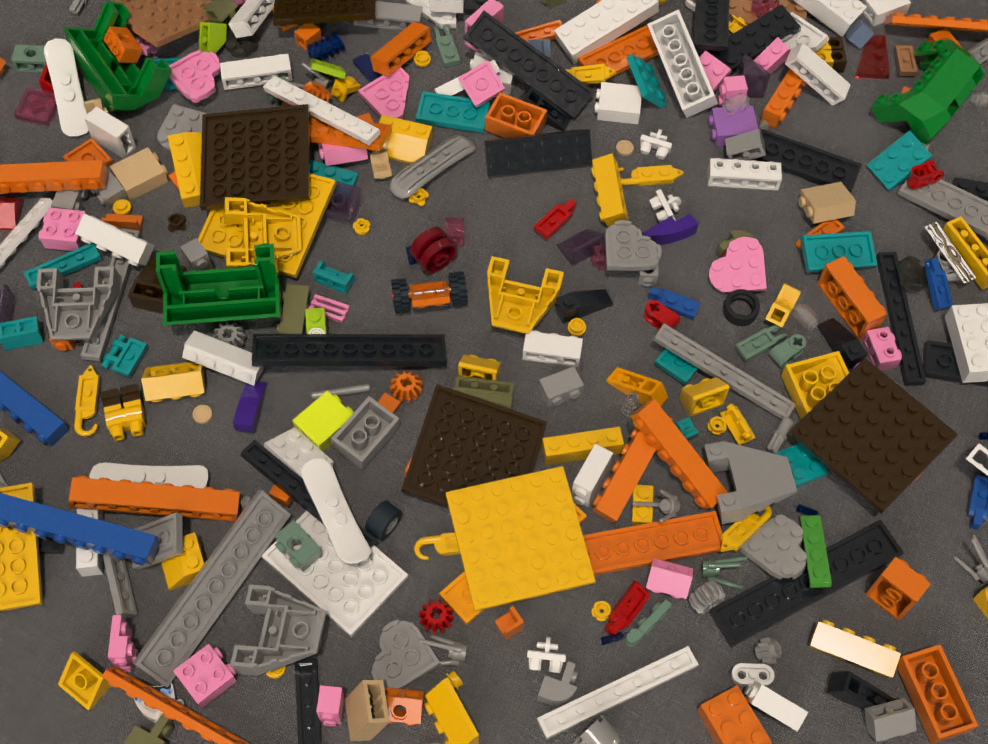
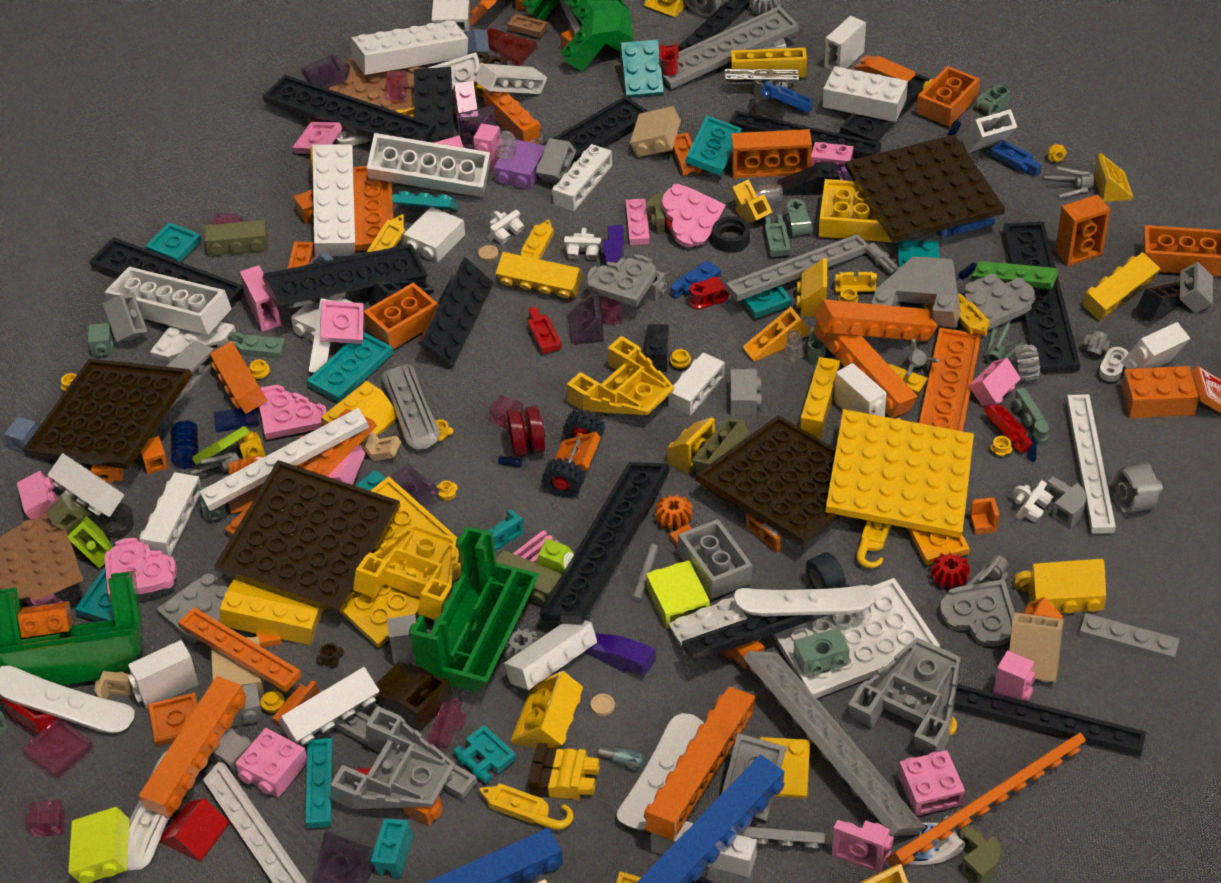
camera: 60 degrees left, 15 degrees down
none -> orange plate [178,607,302,692]
none -> clear pink hinge [427,699,467,748]
none -> clear light blue piece [598,746,646,771]
none -> bright pink plate [626,199,650,245]

